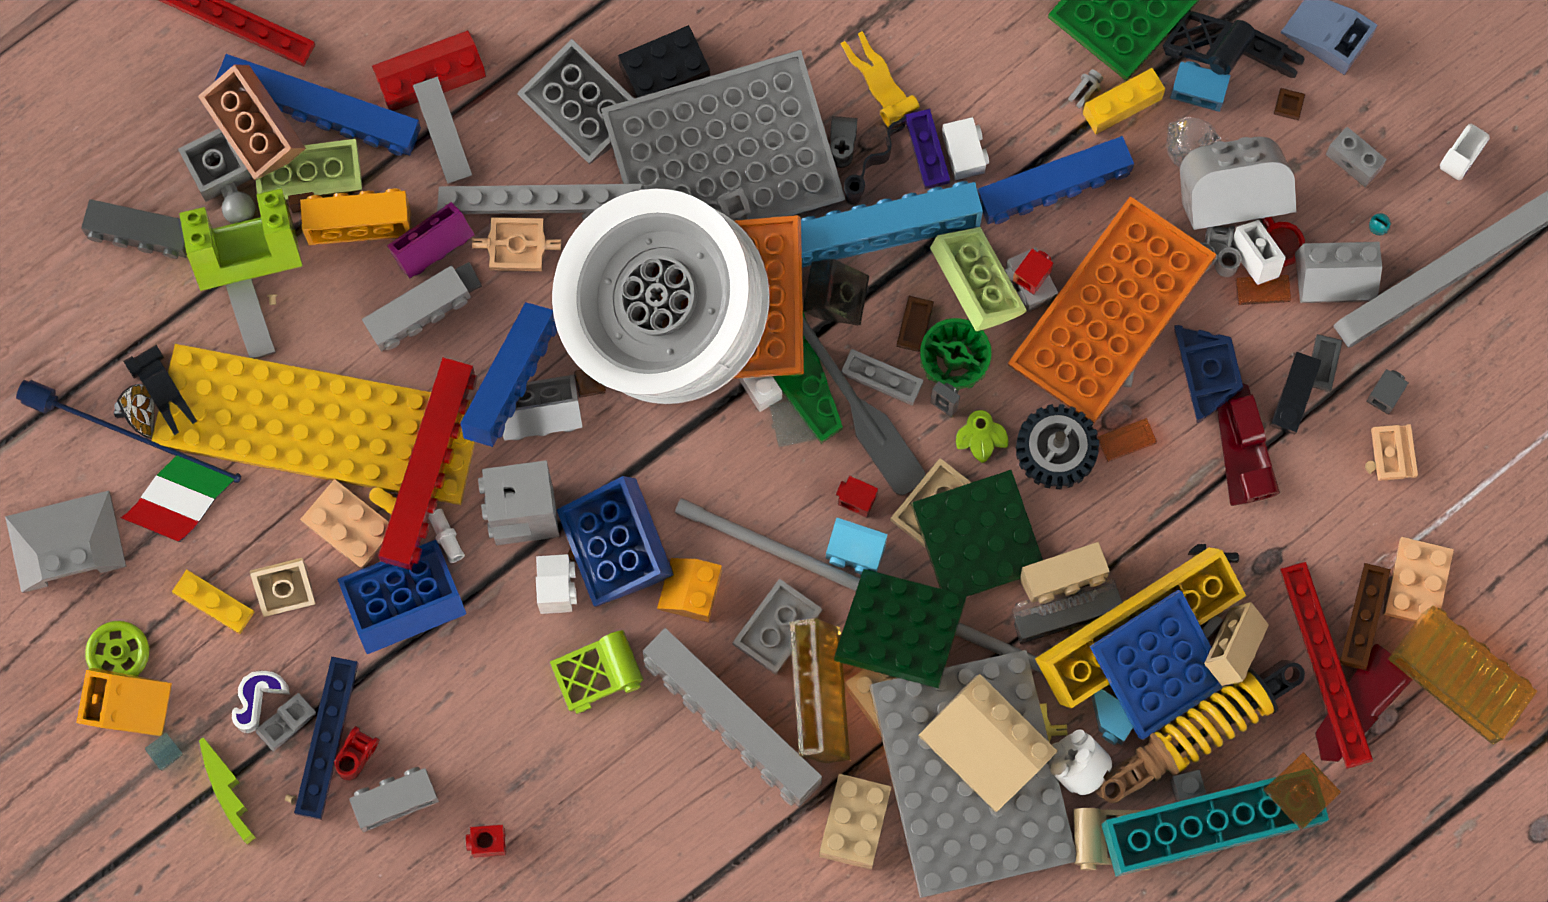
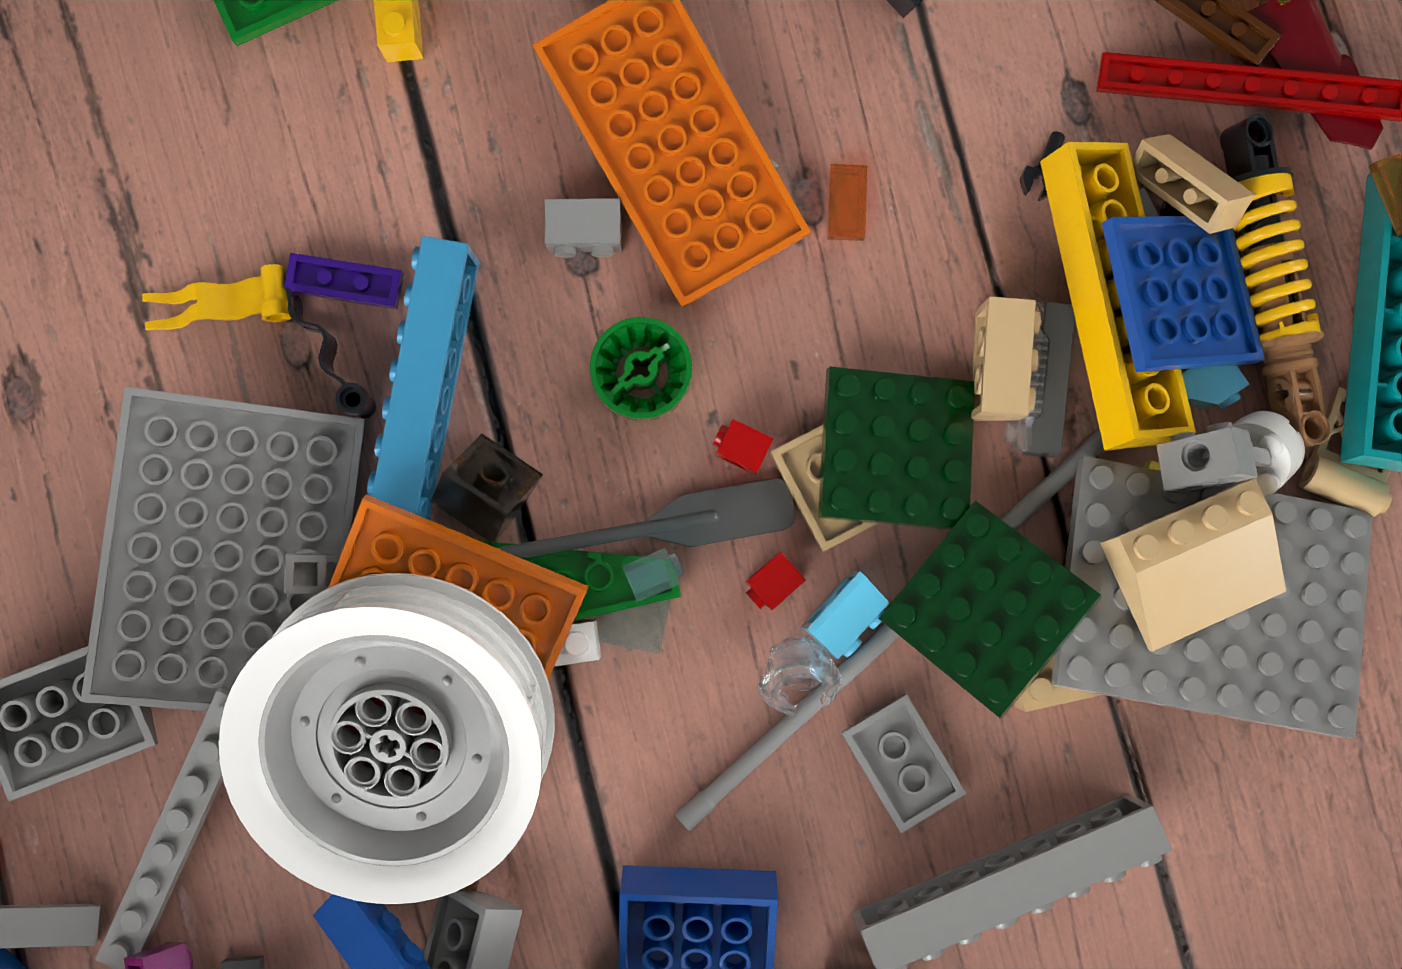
camera: 70 degrees left, 10 degrees up
light nougat plate [472,217,561,271] -> none
black brick [618,25,710,98] -> none
light orange slope [657,558,722,623] -> none
clear yellow brick [790,618,850,764] -> none
tan brick [819,774,892,870] -> none
dark grey piece [830,116,858,168] -> none
light grey plate [841,349,924,406] -> none
reddish brown tile [896,296,934,352] -> none
yellowish green slope [930,227,1026,331] -> none
dark grey plate [930,381,960,418] -> none
white brick [942,117,989,180] -> none
lime plate [956,410,1009,463] -> none
blue brick [977,136,1134,224] -> none
red brick [1013,248,1054,295] -> none
wheel [1016,404,1099,489] -> none
light grey arm [1068,69,1104,109] -> none
dark grey brick [1170,769,1207,802] -> none
dark blue wing [1174,325,1243,423] -> none
dark red panel [1217,383,1280,506] -> none
none -> clear light blue brick [622,548,685,602]
none -> red brick [712,419,774,475]
none -> clear helmet [757,636,842,716]
none -> light grey brick [1156,422,1272,494]

